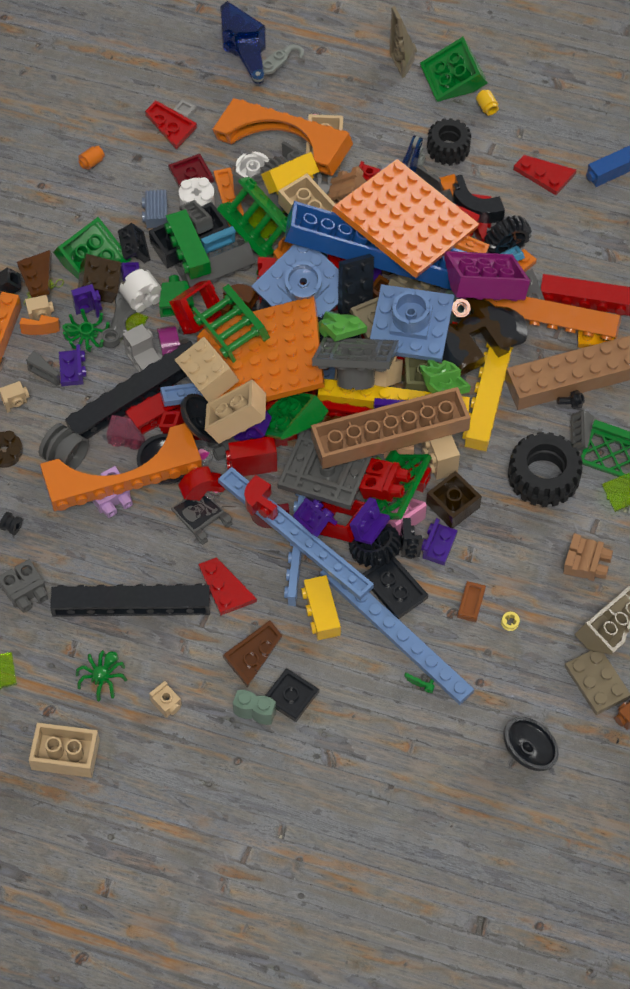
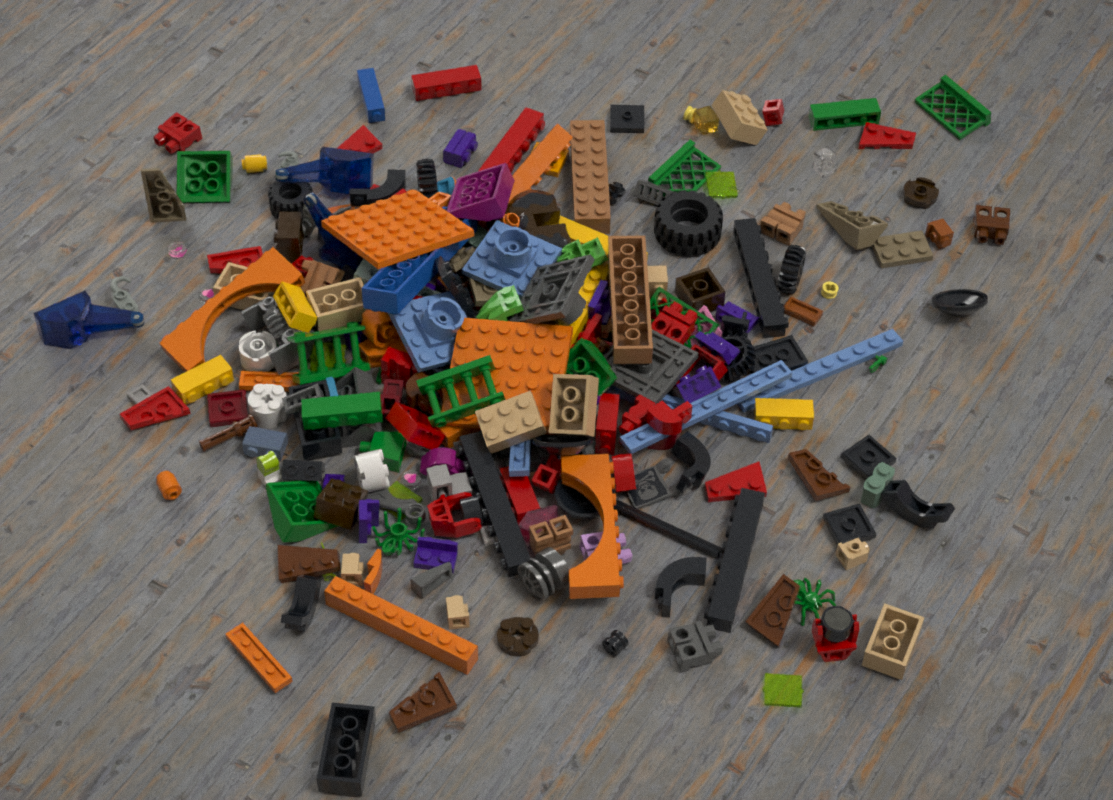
camera: 75 degrees left, 10 degrees down
none -> red hips [153,112,203,154]
none -> clear tile [168,242,187,259]
none -> yellow brick [170,355,234,405]
none -> reddish brown pin [199,414,258,452]
none -> red wing [207,246,263,273]
none -> lime leg [256,451,283,487]
none -> dark brown brick [274,212,304,263]
none -> clear blue slope [275,147,374,194]
none -> dark red brick [380,379,404,416]
none -> clear tile [401,470,421,490]
none -> red piece [427,492,483,538]
none -> dark purple brick [443,129,478,168]
none -> medium nougat hips [529,515,573,555]
none -> black axle [613,500,722,558]
none -> red hips [619,394,655,445]
none -> black arch [655,557,707,618]
none -> black arch [671,431,711,492]
none -> black brick [733,218,789,338]
none -> reddish brown wing [745,574,800,648]
none -> black gear [777,245,806,294]
none -> piece [811,606,859,662]
none -> black plate [823,503,876,545]
none -> black arch [881,480,955,529]

